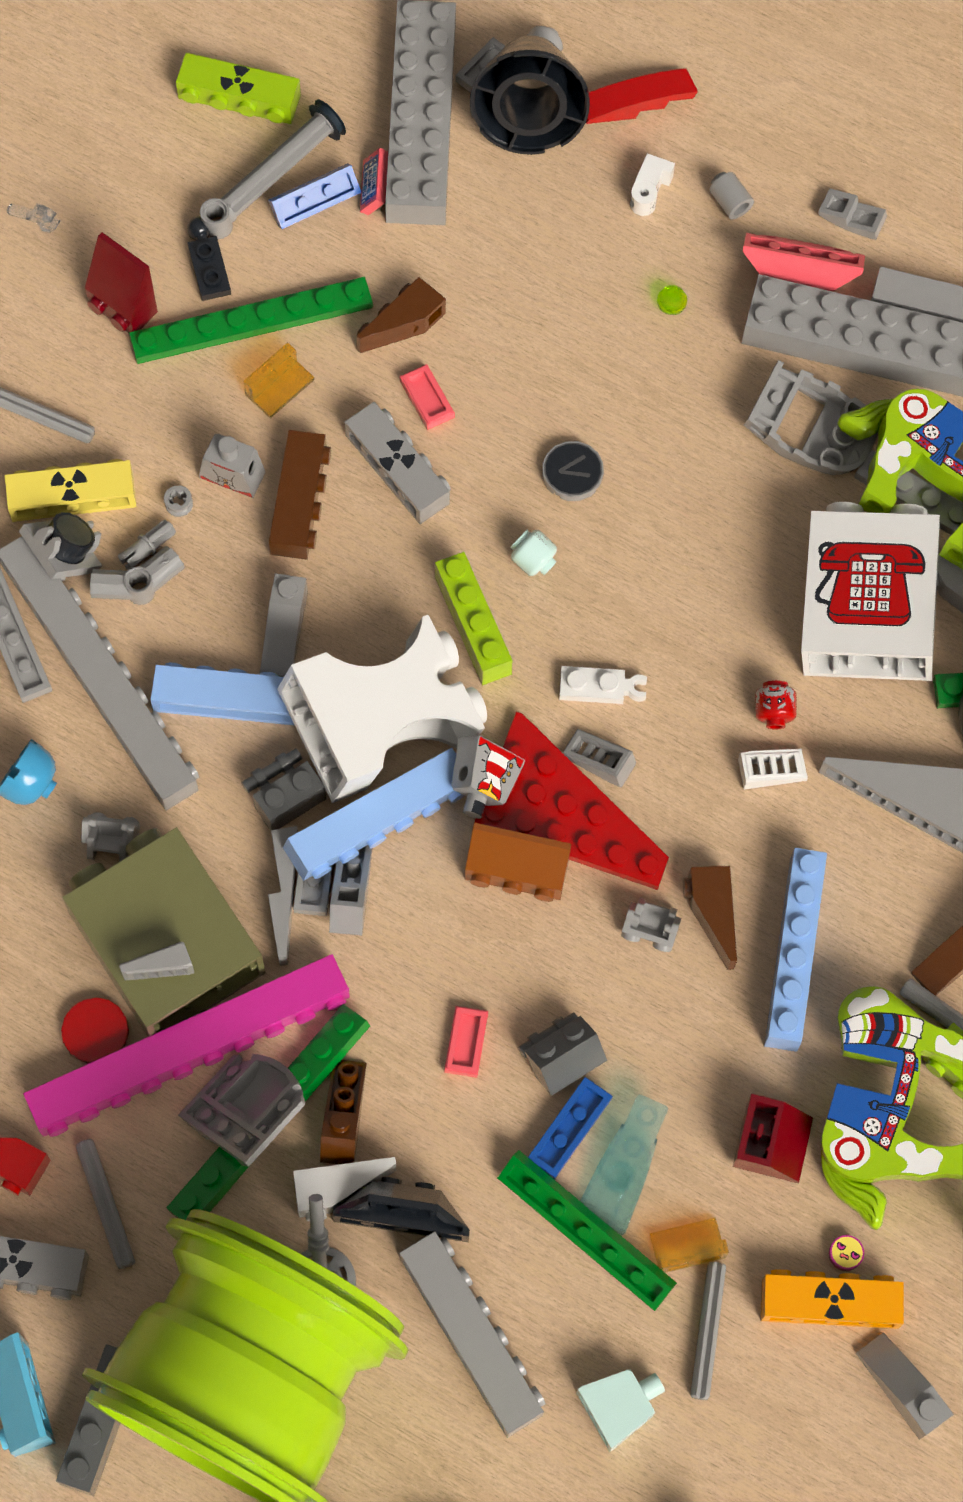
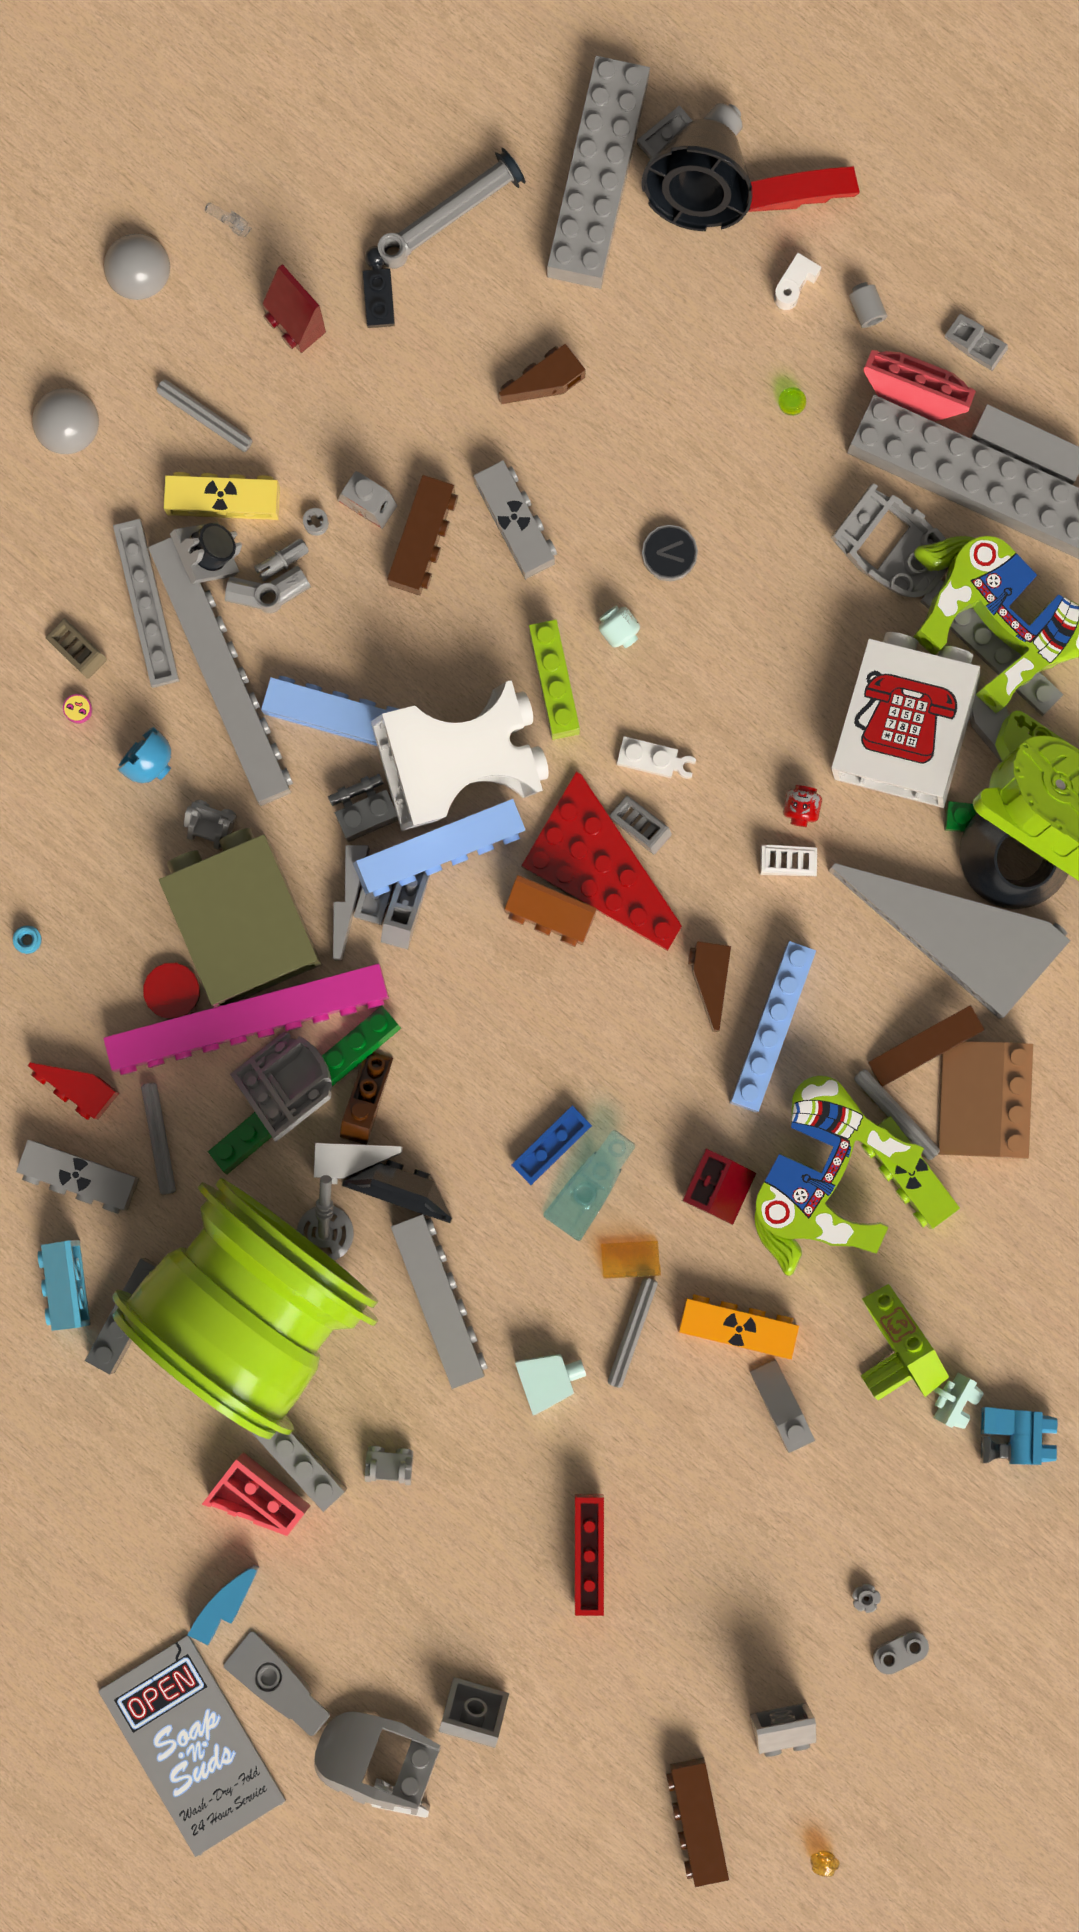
camera: 15 degrees right, 15 degrees up
light grey slope [119,941,195,981] -> none
green plate [129,277,373,364] -> none
lime brick [176,53,301,124] -> none
clear yellow panel [243,342,315,419] -> none
light grey slope [260,573,308,677] -> none
plate [268,163,362,229] -> none
coral tile [360,148,388,215] -> none
coral tile [400,364,455,430] -> none
coral tile [444,1006,488,1078] -> none
light grey torso [451,735,525,818] -> none
green plate [497,1150,677,1311] -> none
dark grey brick [518,1012,607,1096] -> none
light grey piece [621,897,682,952] -> none
tile [829,1235,864,1271] -> none

